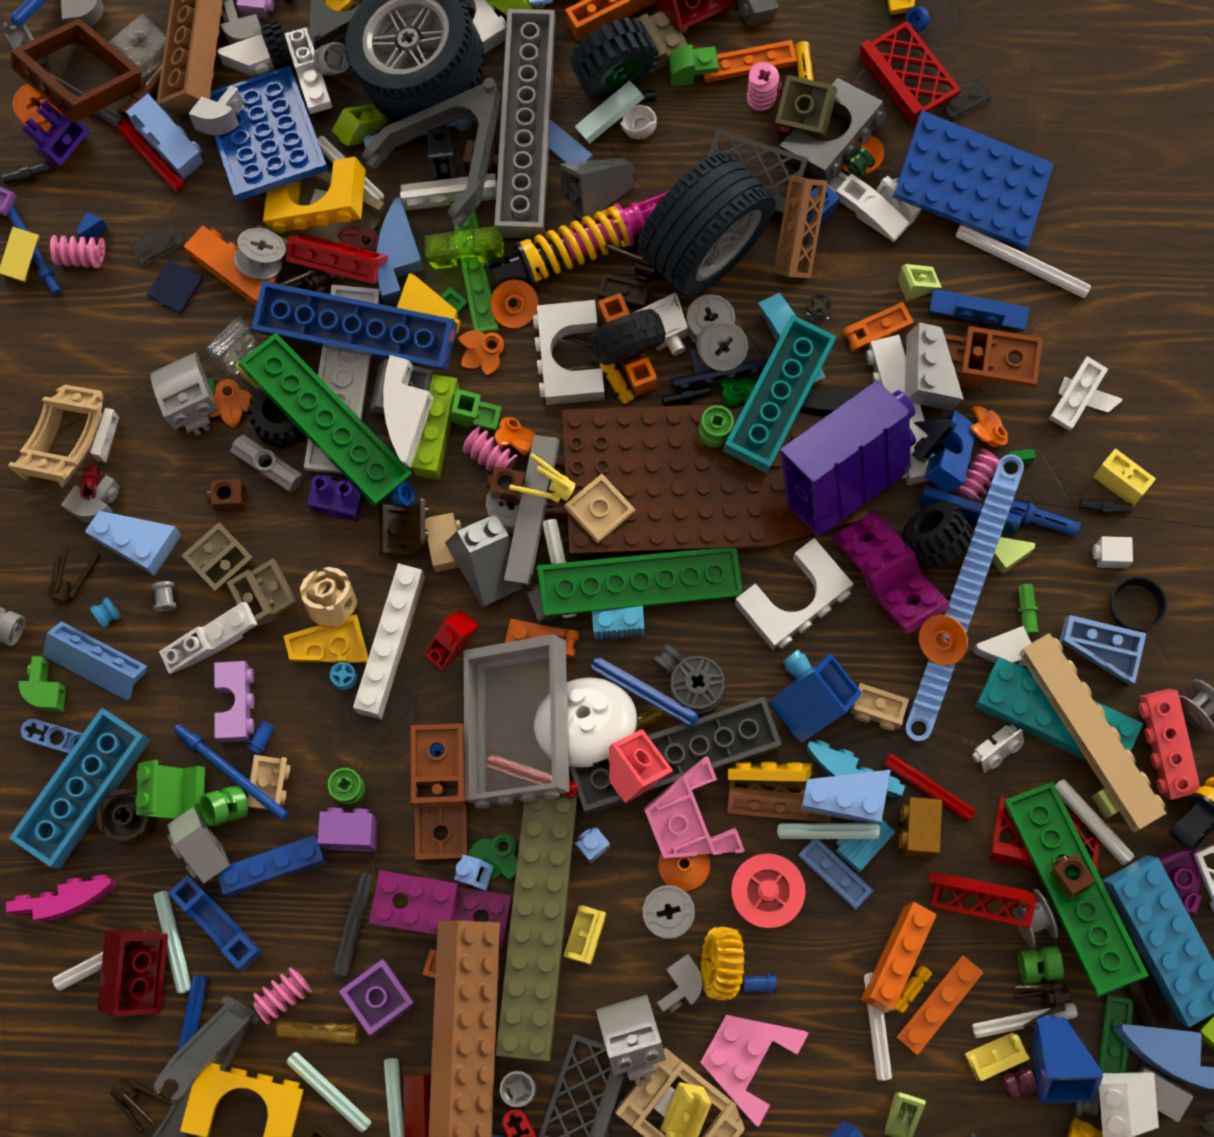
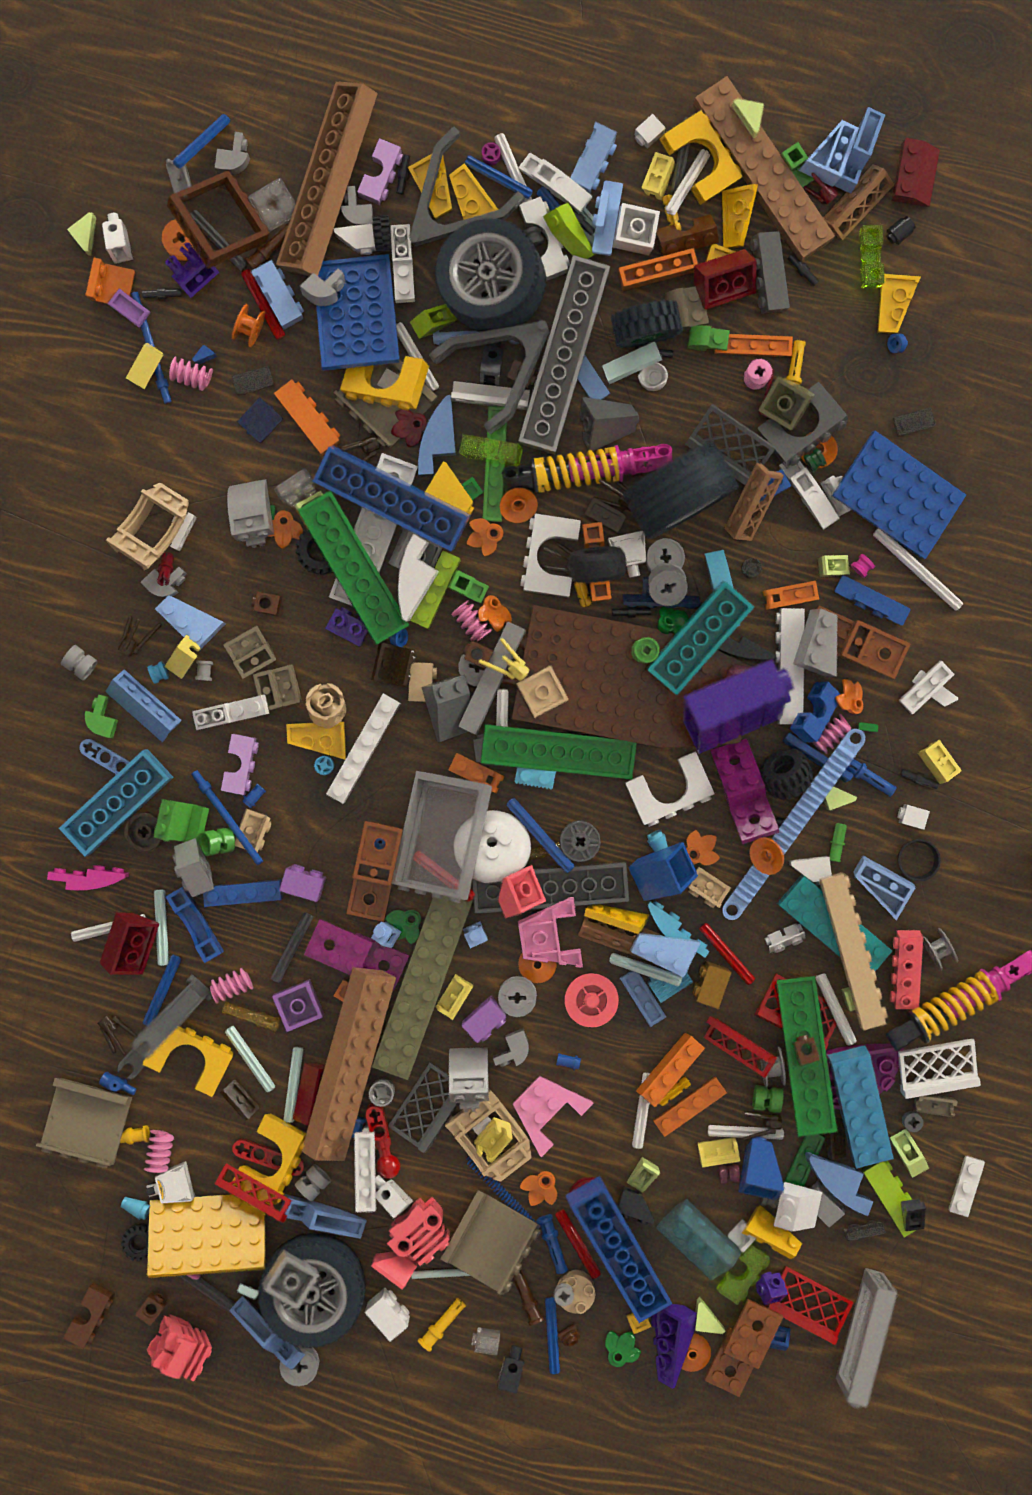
camera: 10 degrees right, 15 degrees up
light grey piece [230,435,303,493] -> none
light grey piece [234,228,286,280] -> none
red fence [285,233,388,284] -> none
light grey wheel [313,42,349,76] -> none
bright green wheel [328,768,366,806] -> none
red slope [424,610,479,671] -> none
dark grey wheel [652,644,684,676] -> none
yellow gear [700,927,745,1000] -> none
red fence [859,21,961,126] -> none
black slope [912,419,957,464] -> none
none -> light yellow hinge [164,635,200,679]
none -> orange piece [232,304,265,347]
none -> medium lavender brick [462,996,506,1043]
none -> orange plate [686,830,720,865]
none -> dark pink wheel [851,554,875,578]

